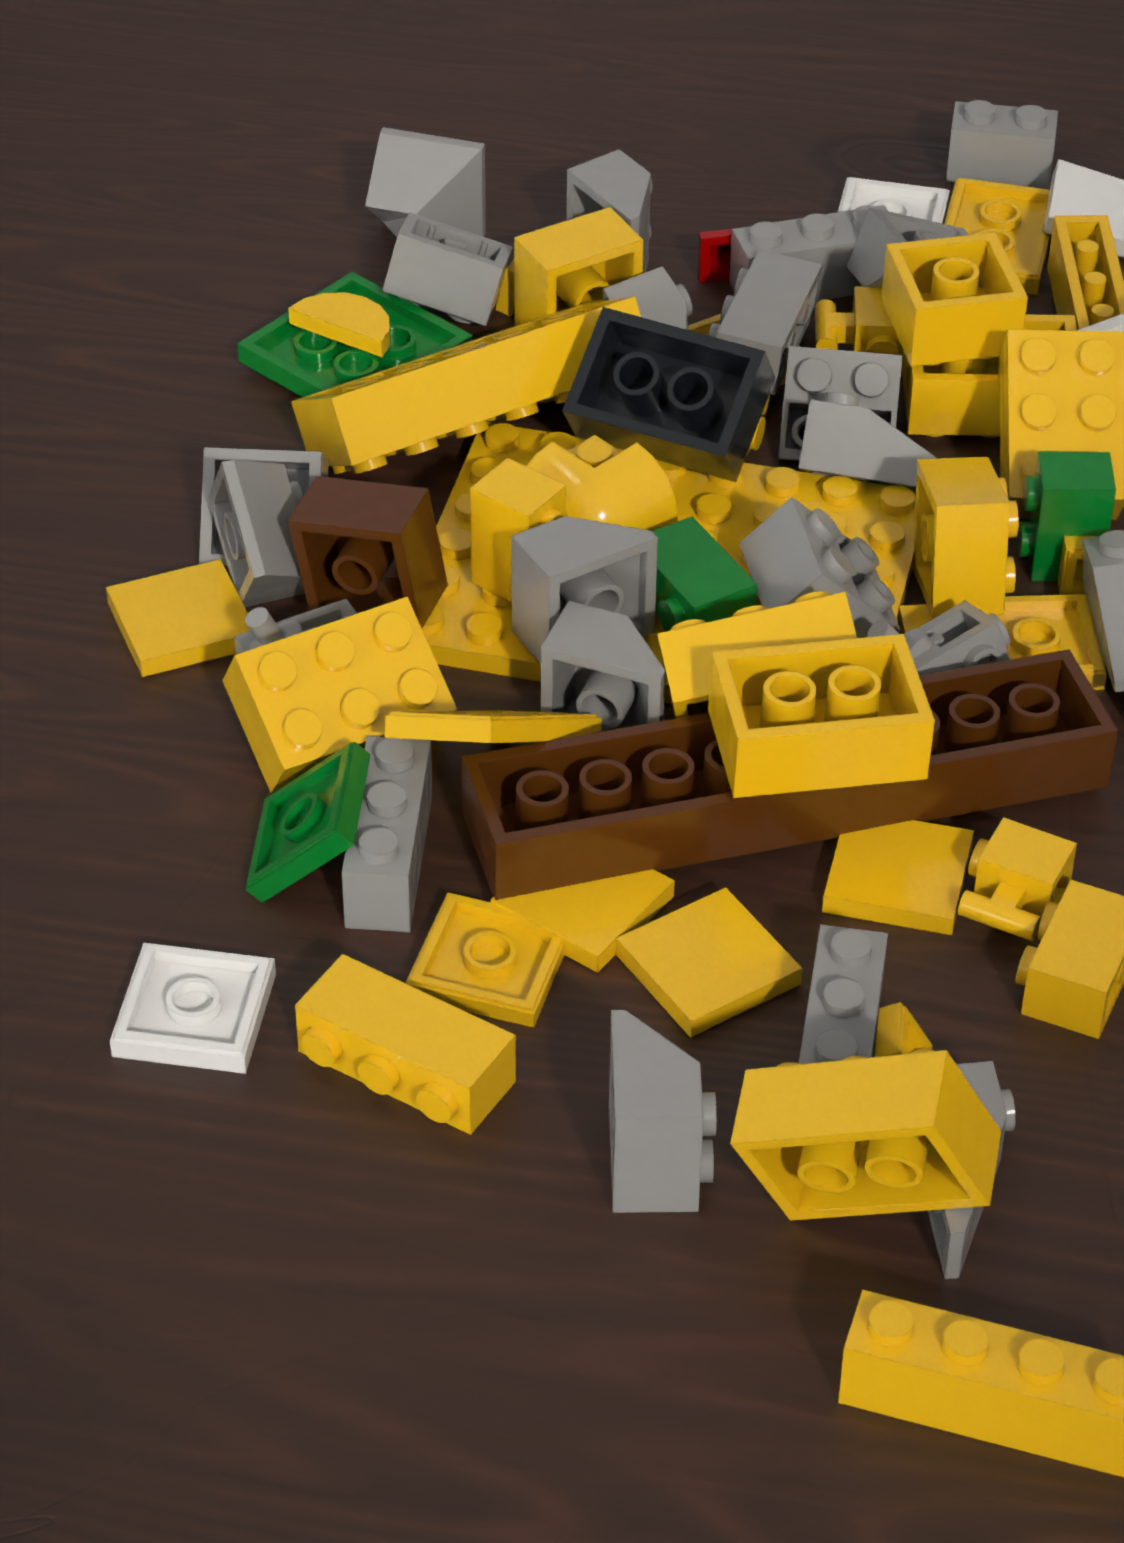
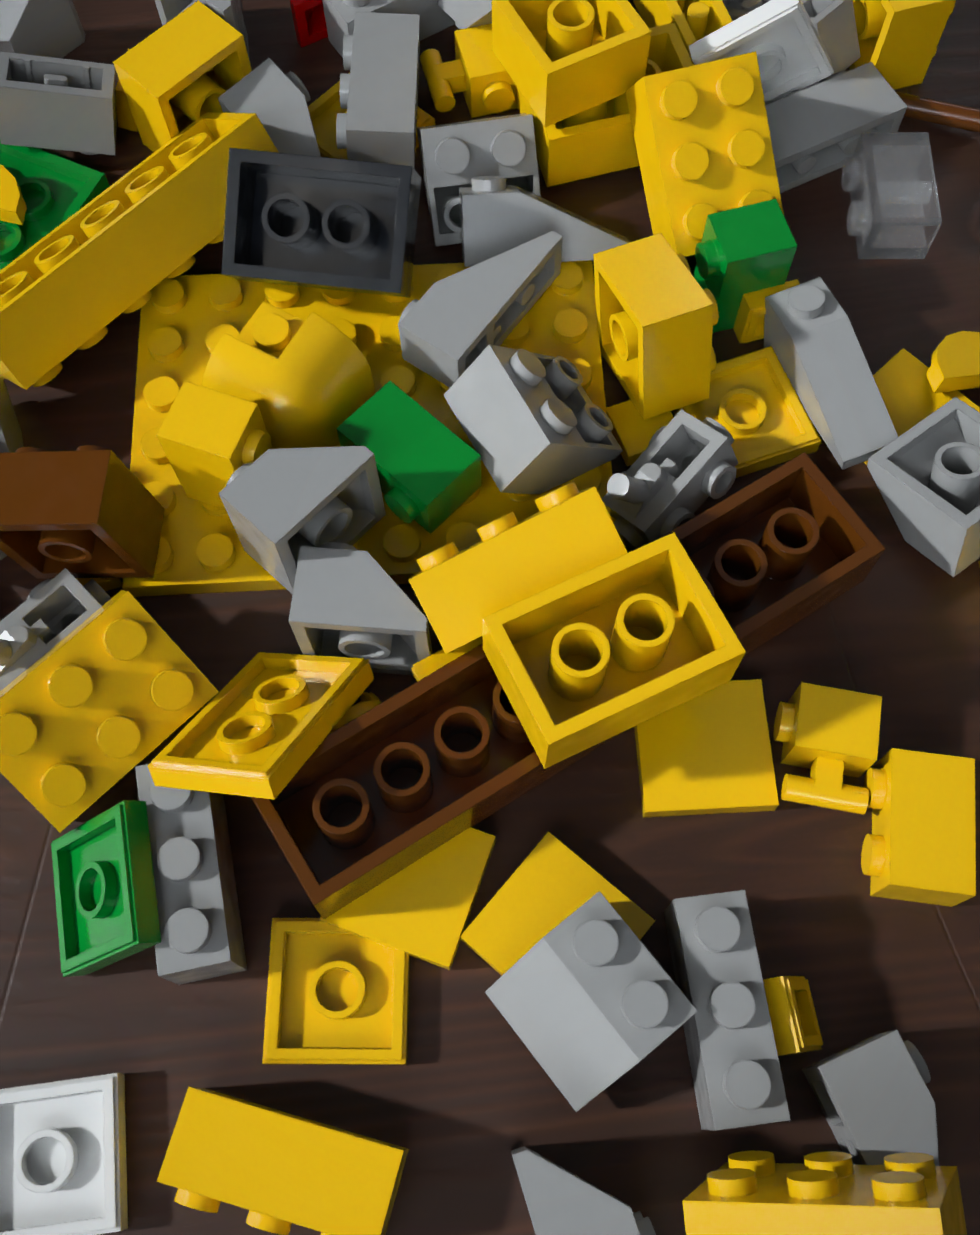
camera: 15 degrees left, 25 degrees up
none -> light grey slope [398,231,563,388]
none -> light grey slope [485,891,698,1112]

